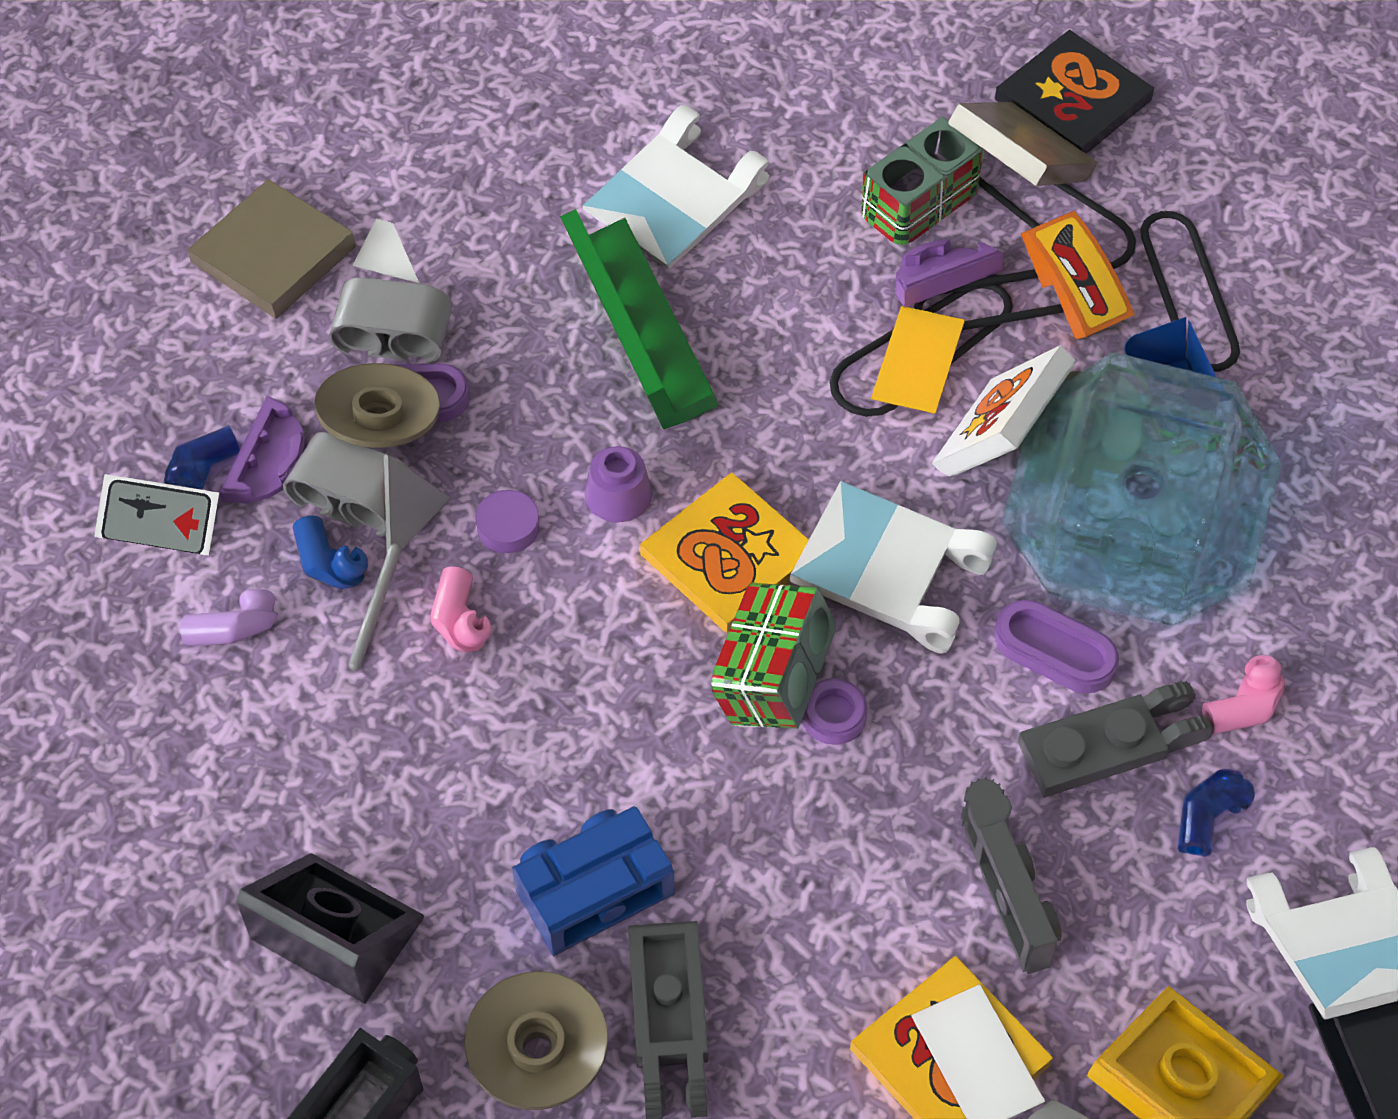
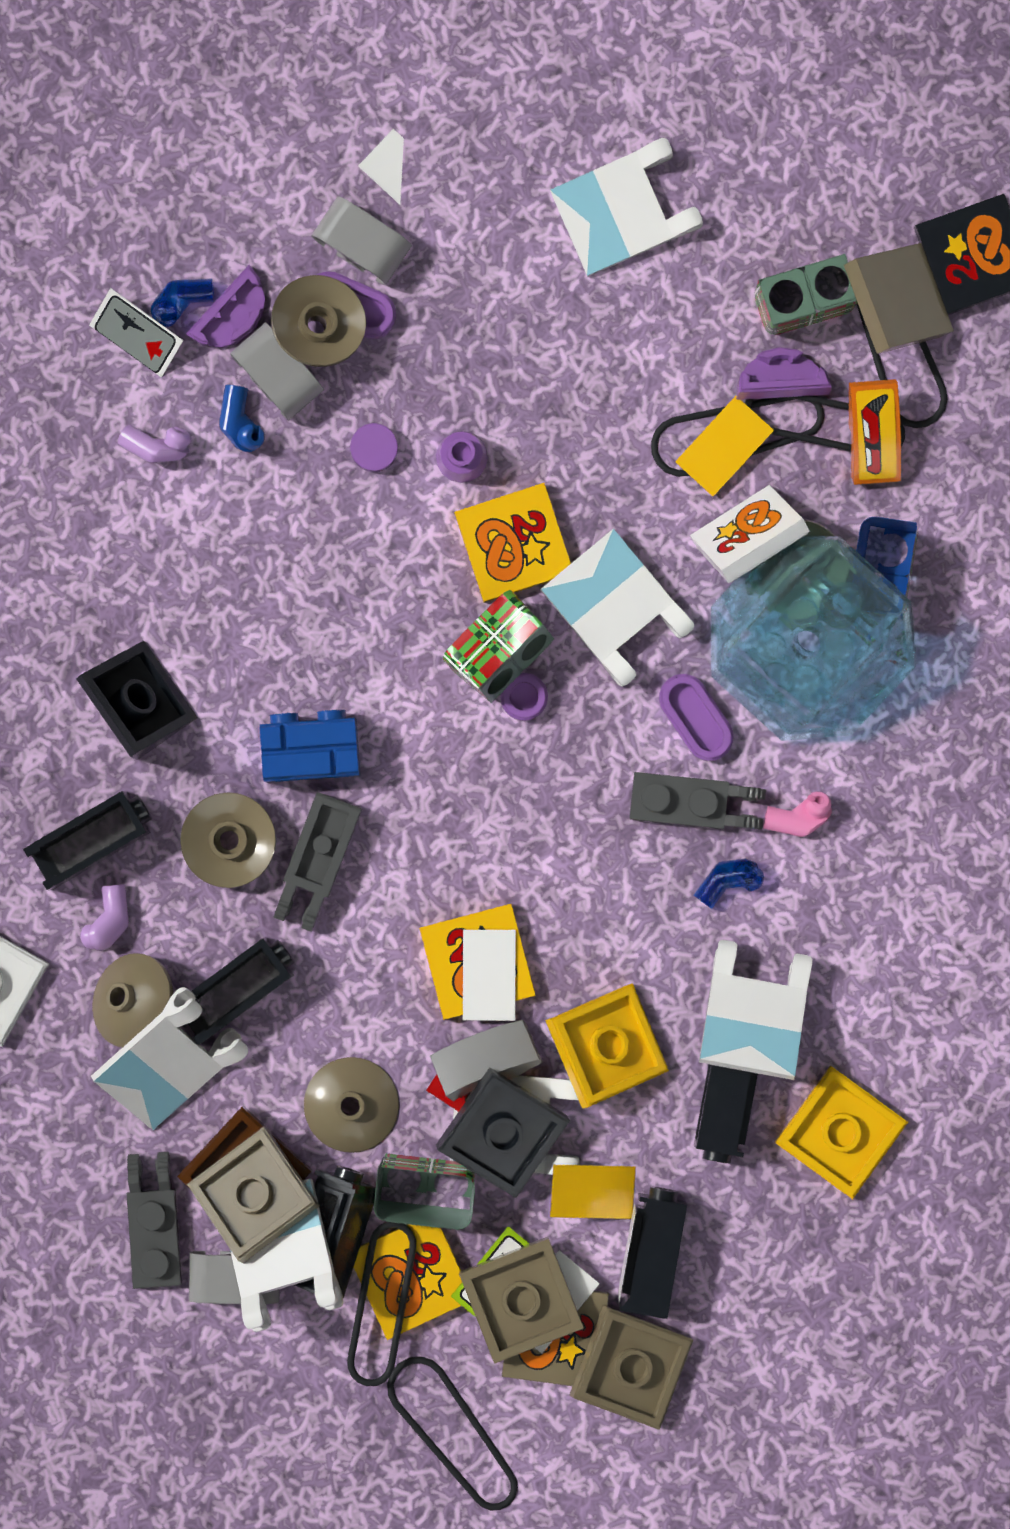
camera: 30 degrees right, 30 degrees up
dark tan tile [187,179,356,319] -> none
light grey piece [349,454,450,671] -> none
bright pink arm [430,566,491,653] -> none
green fence [560,209,719,429] -> none
dark grey hinge [960,777,1062,974] -> none
black piece [1140,211,1240,372] -> none

